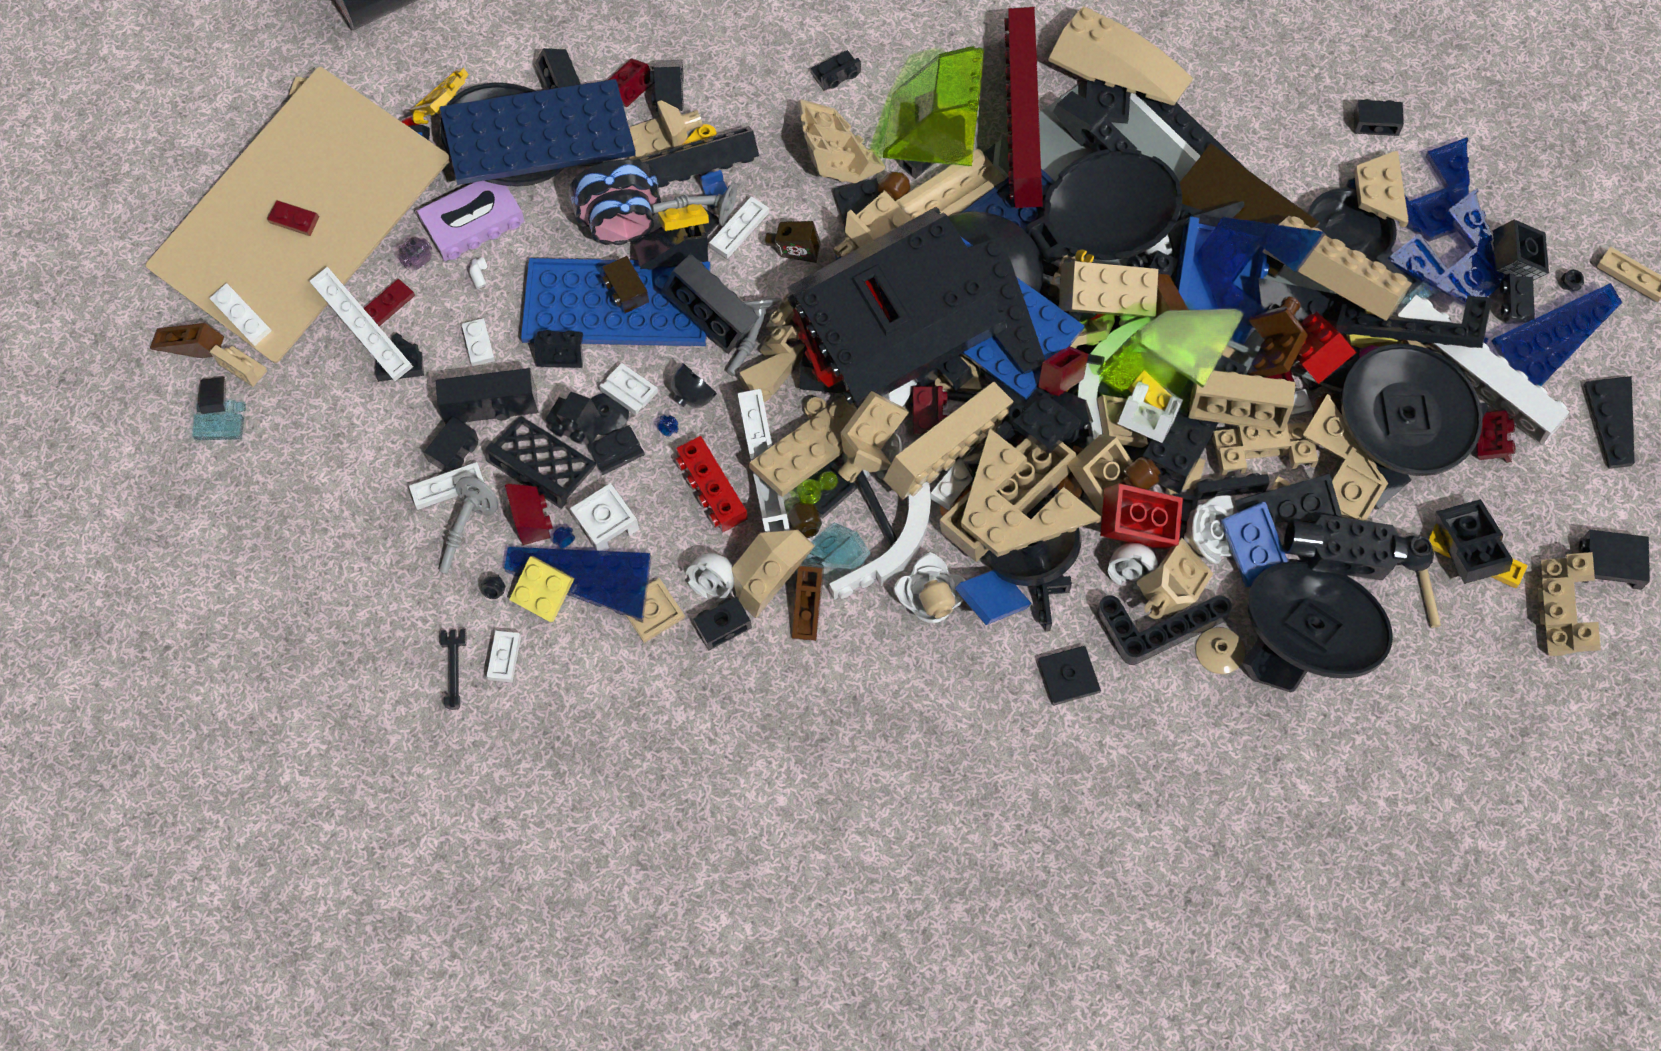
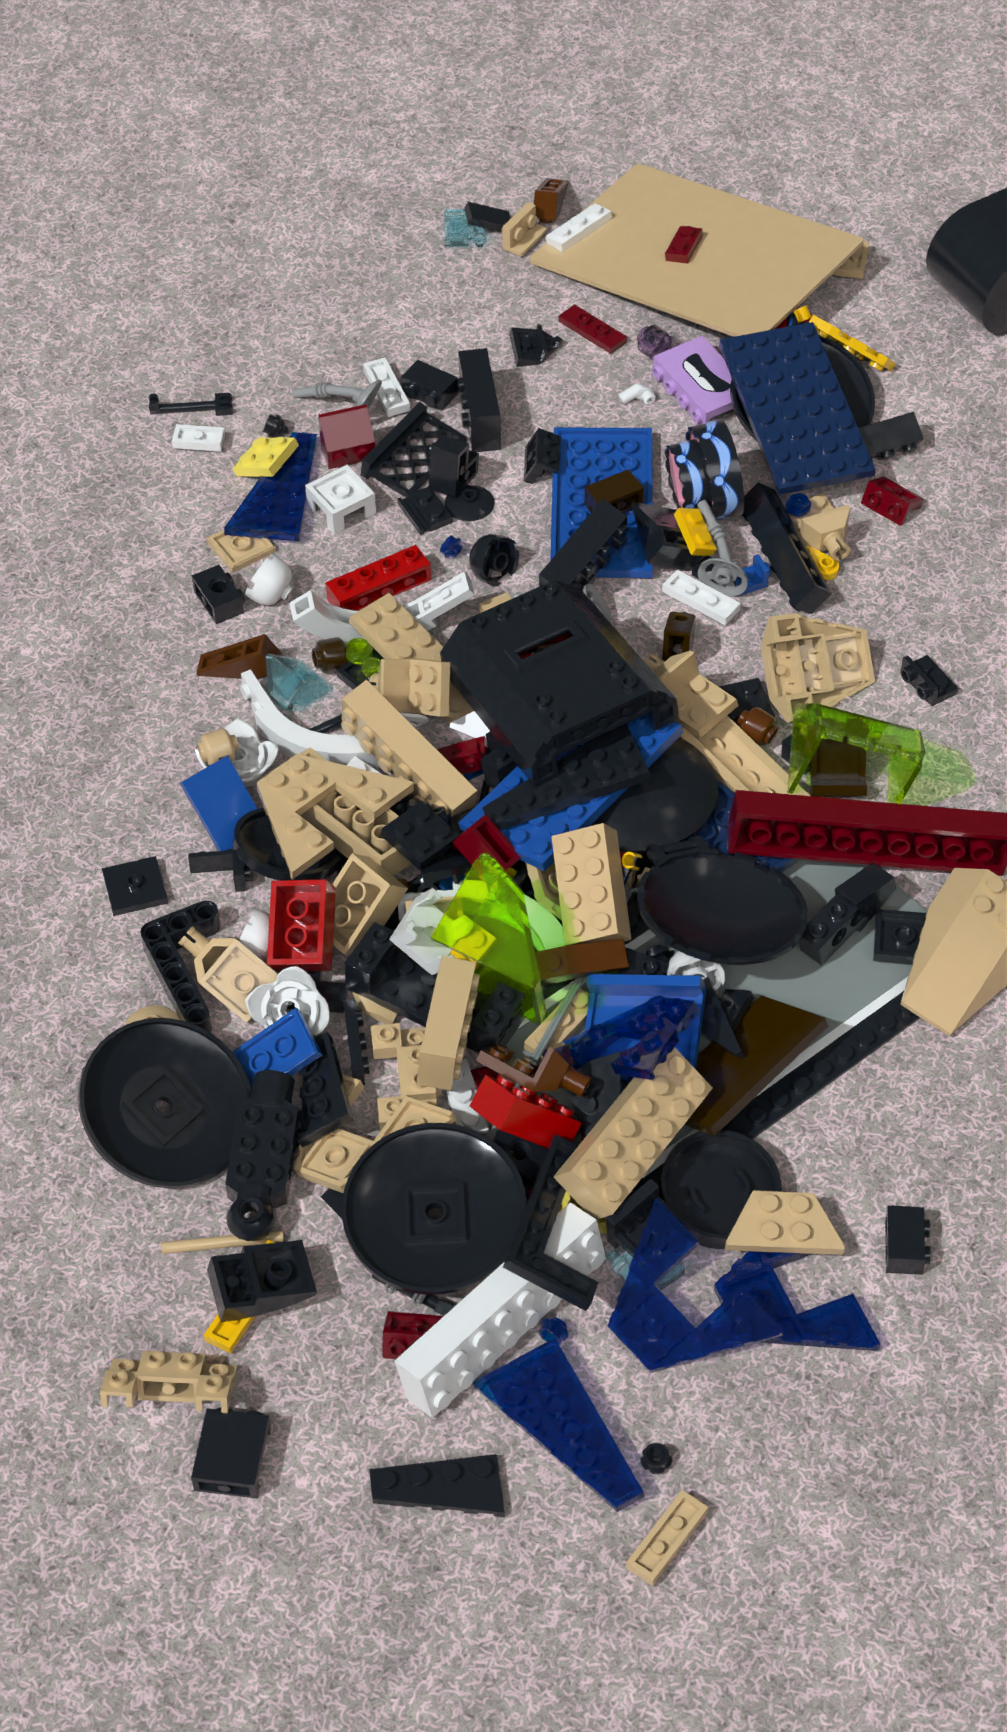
camera: 90 degrees right, 15 degrees down
white plate [310,267,413,381] -> none
white plate [462,318,495,367] -> none
clear blue plate [552,527,575,549] -> none
white plate [600,363,658,415] -> none
black brick [650,59,684,112] -> none
tan wedge [732,530,815,618] -> none
reddish brown head [1123,457,1161,490] -> none
black brick [1492,219,1549,281] -> none
black bracket [1500,274,1535,324] -> none
none -> clear blue plate [786,493,811,516]

